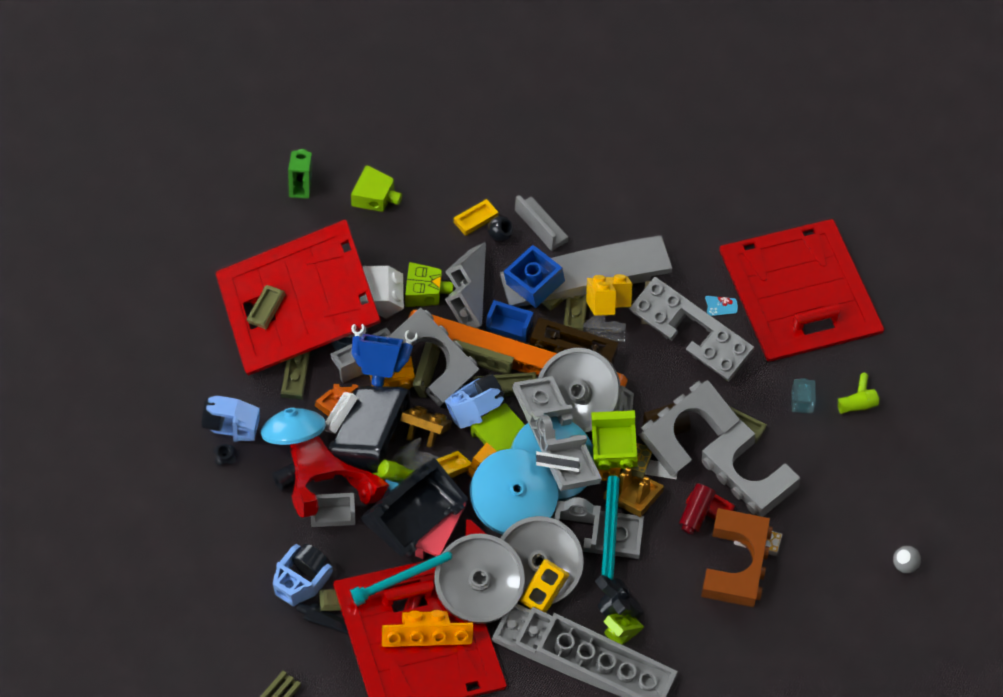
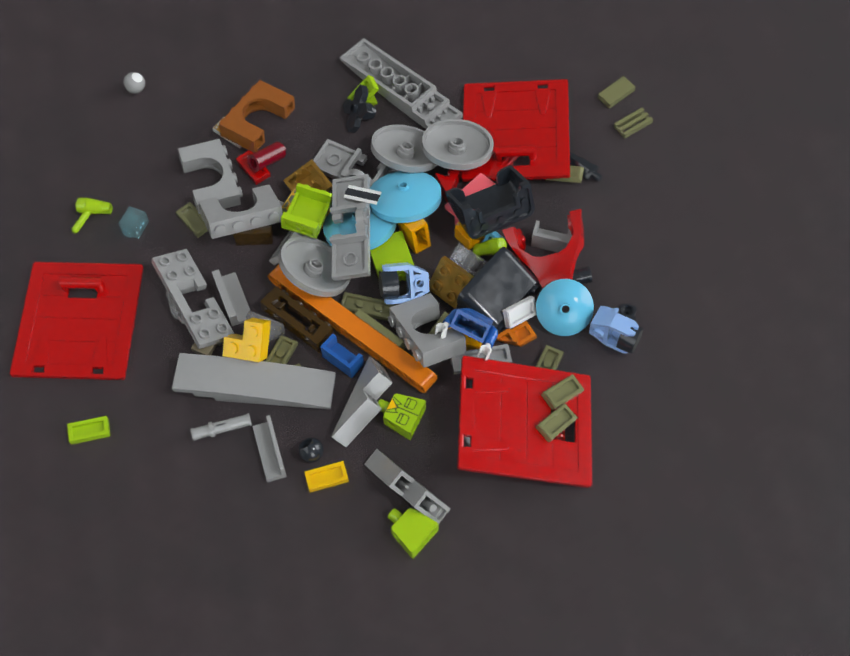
camera: 155 degrees left, 5 degrees up
light blue piece [273,544,333,606] -> none
bright green torso [288,149,312,198] -> none
teal piece [350,552,453,607] -> none
white slope [360,266,404,318] -> none
light orange bracket [382,610,473,647] -> none
yellow tile [436,451,471,478] -> none
blue brick [503,245,565,308] -> none
yellow piece [519,559,569,613] -> none
teal axle [602,475,620,580] -> none
medium azure sticker [705,296,738,316] -> none
none -> lime tile [67,416,110,445]
none -> light grey pin [191,413,252,441]
none -> light grey panel [212,269,253,326]
none -> light grey slope [364,449,451,524]
none -> olive tile [541,374,584,411]

